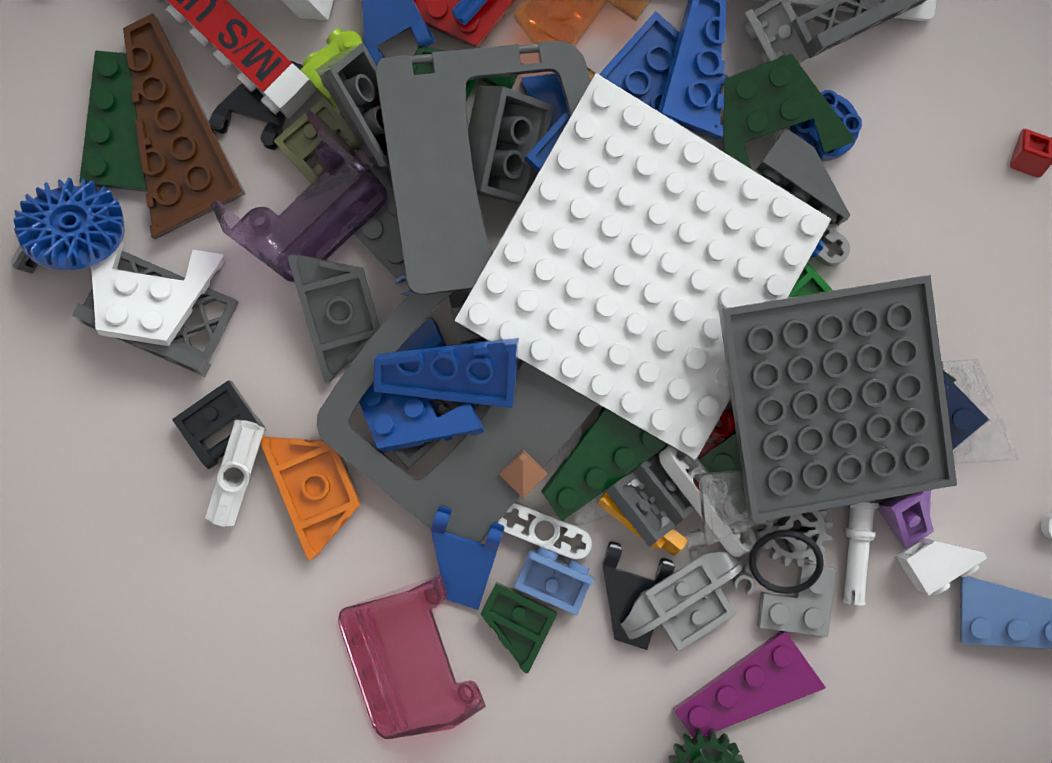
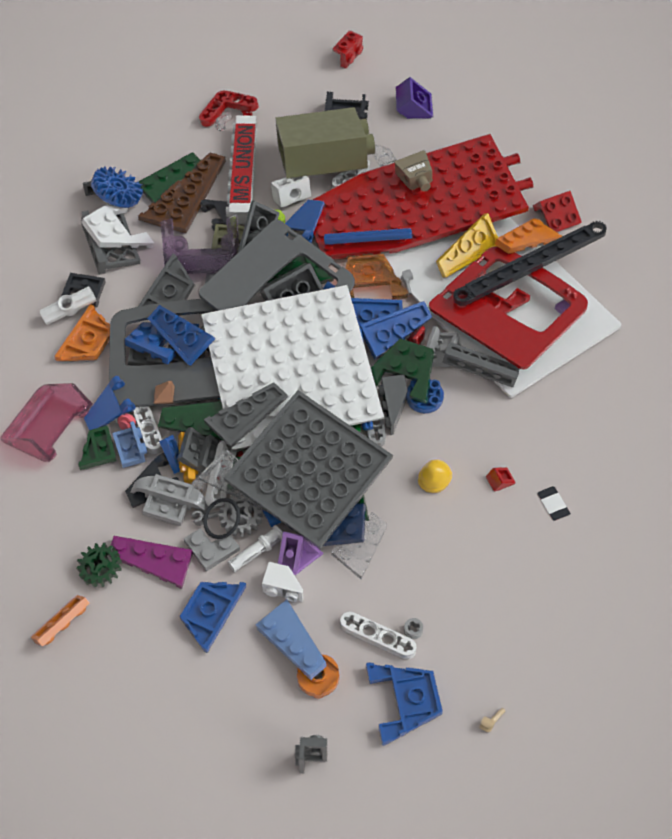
camera: 45 degrees right, 30 degrees down
none -> coral plate [117,413,136,430]
none -> blue tile [159,435,180,474]
none -> blue wing [180,582,246,653]
none -> dark grey wing [204,382,288,448]
none -> red slope [406,326,425,345]
none -> yellow hat [418,459,452,493]

